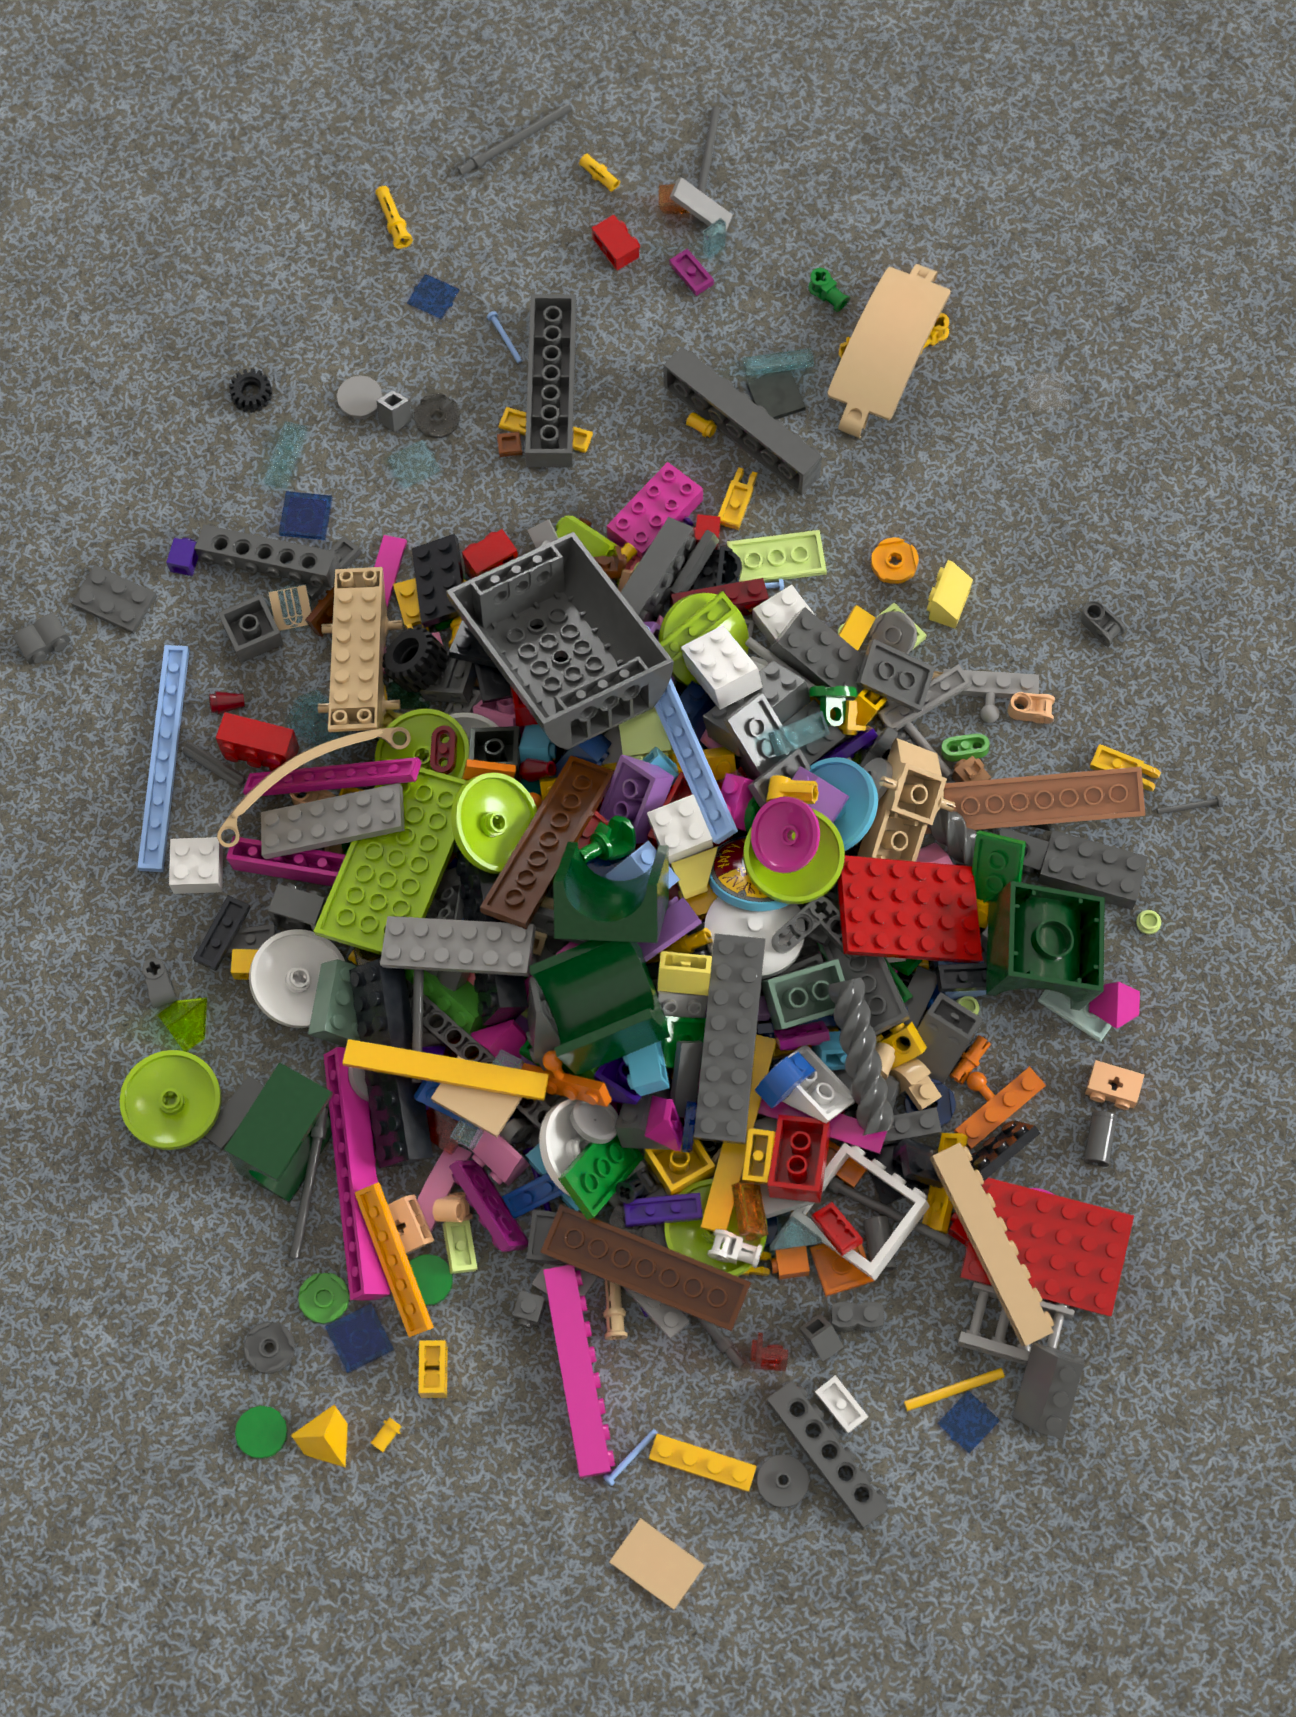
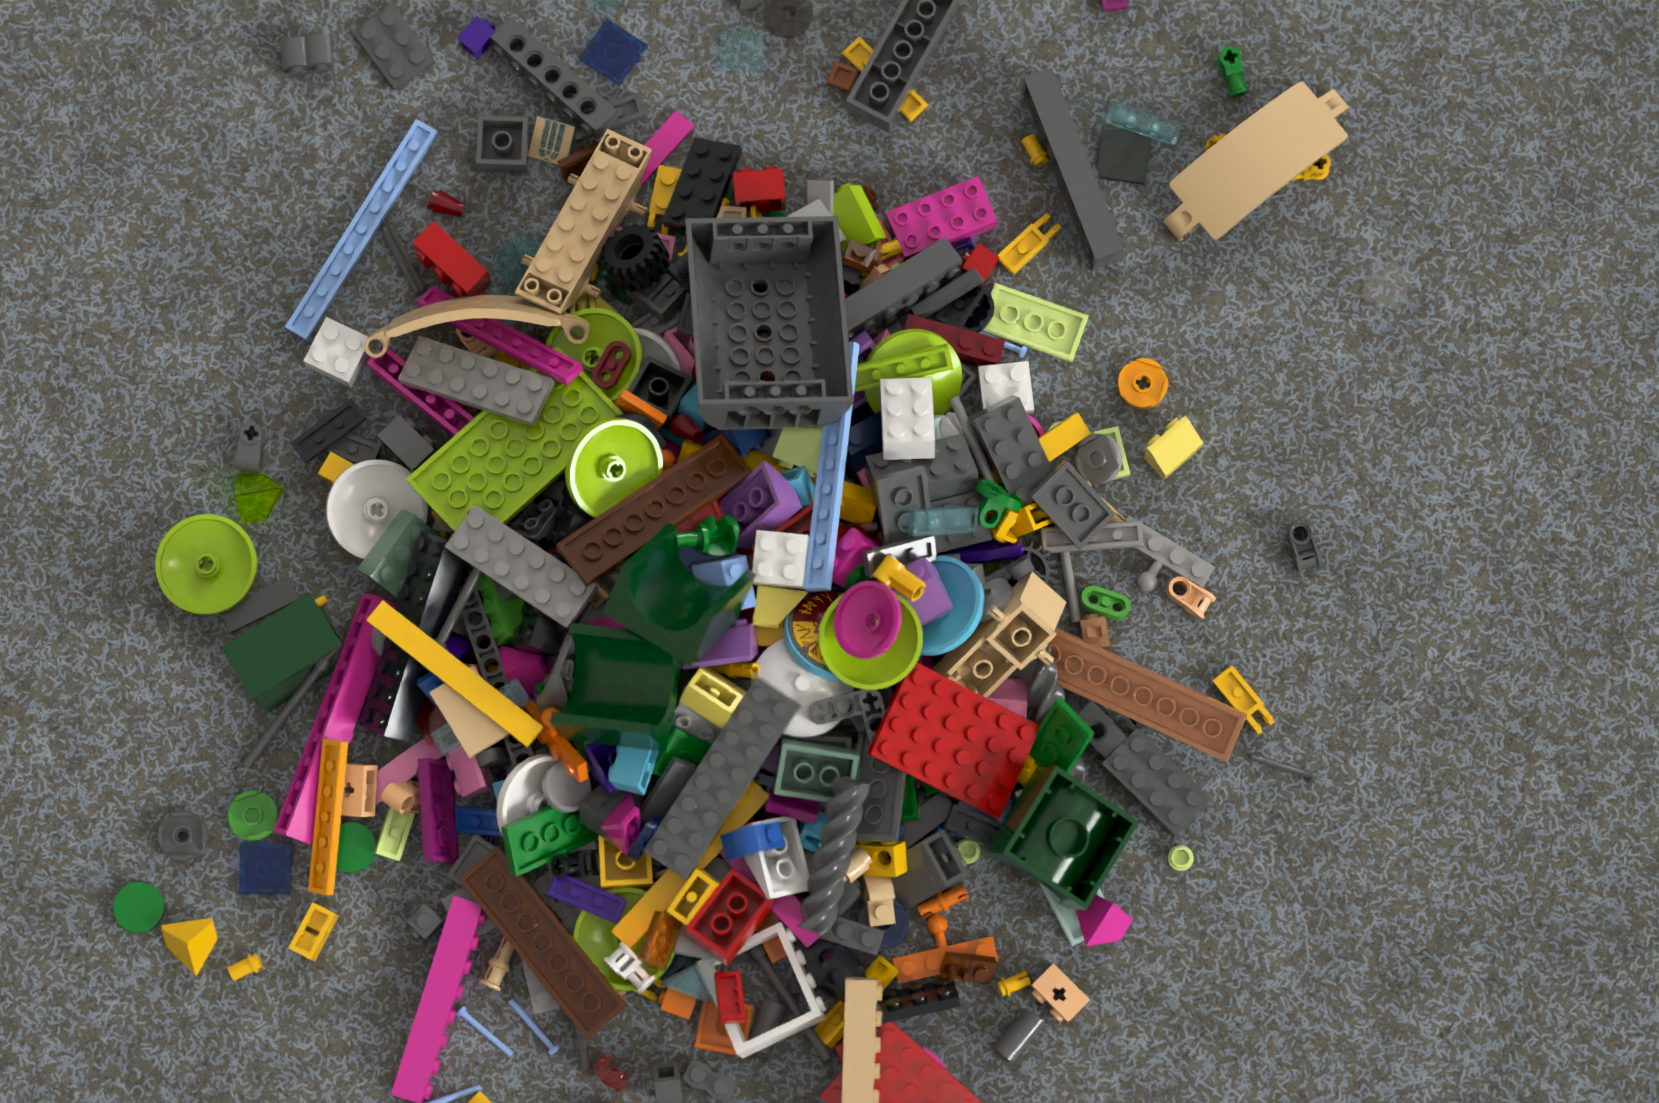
camera: 25 degrees right, 10 degrees up
none -> light blue piece [456,1006,514,1057]
none -> light blue piece [508,998,560,1056]
none -> reddish brown plate [939,952,997,984]
none -> yellow pin [996,970,1031,997]

